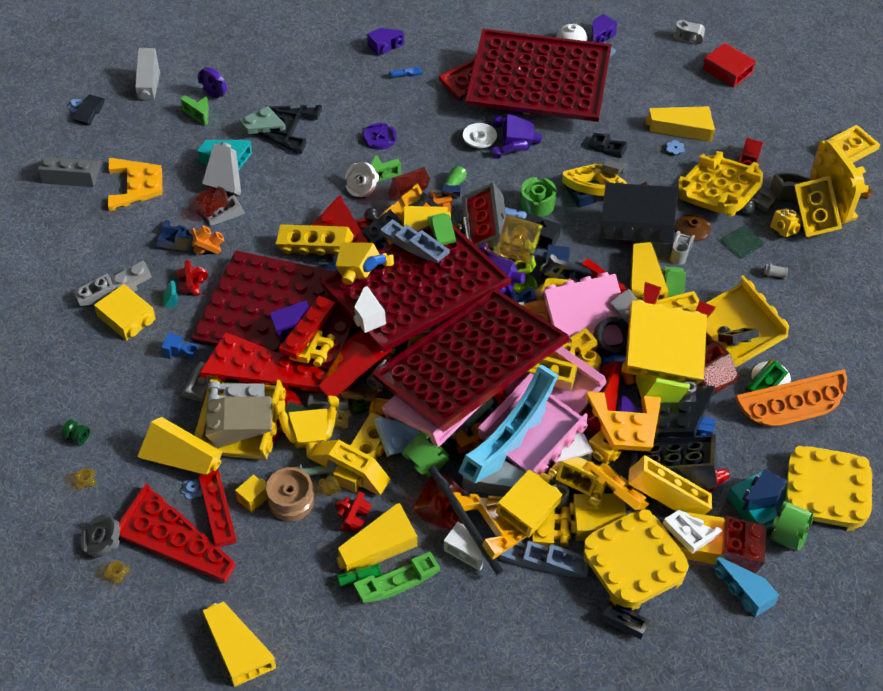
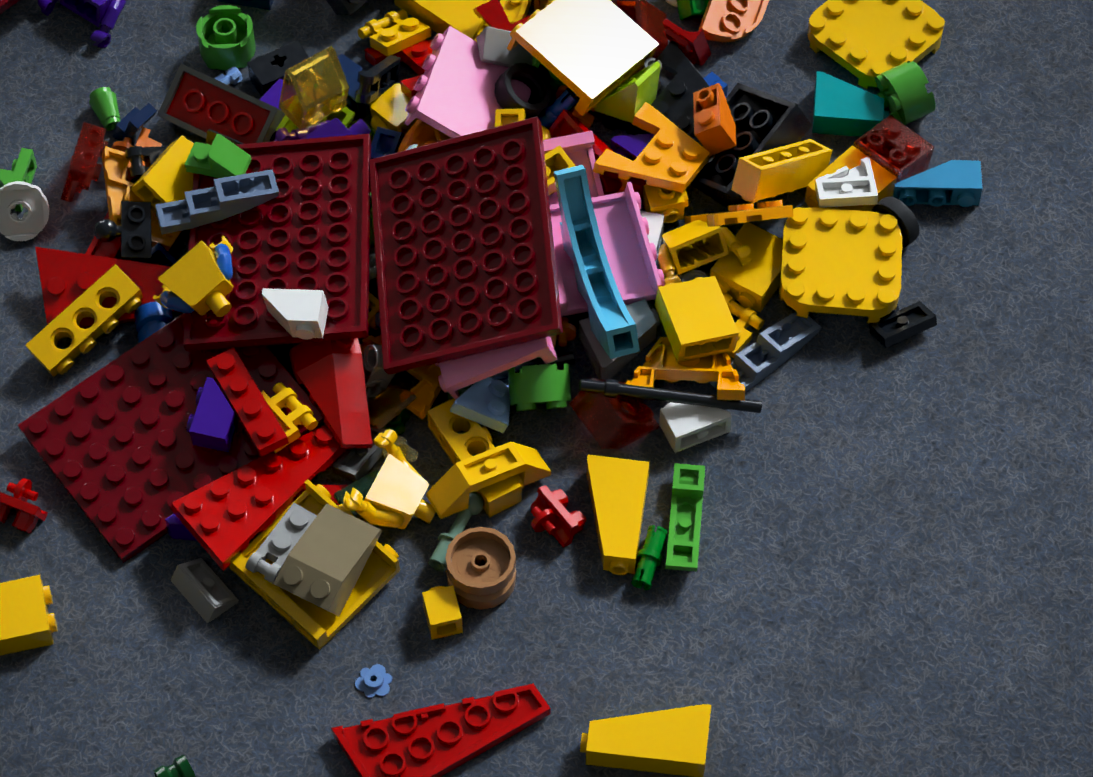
camera: 55 degrees left, 5 degrees up
yellow slope [138,417,222,475] -> none
blue piece [162,333,197,359] -> none
teal slope [163,281,178,308] -> none
red plate [199,470,237,547] -> none
clear yellow plate [318,476,341,497] -> none
white dish [463,123,497,148] -> none
dark blue slope [742,469,787,511] -> none
none -> yellow plate [358,9,431,57]
none -> red piece [662,18,711,66]
none -> orange slope [693,83,736,156]
none -> black tyre [872,196,920,248]

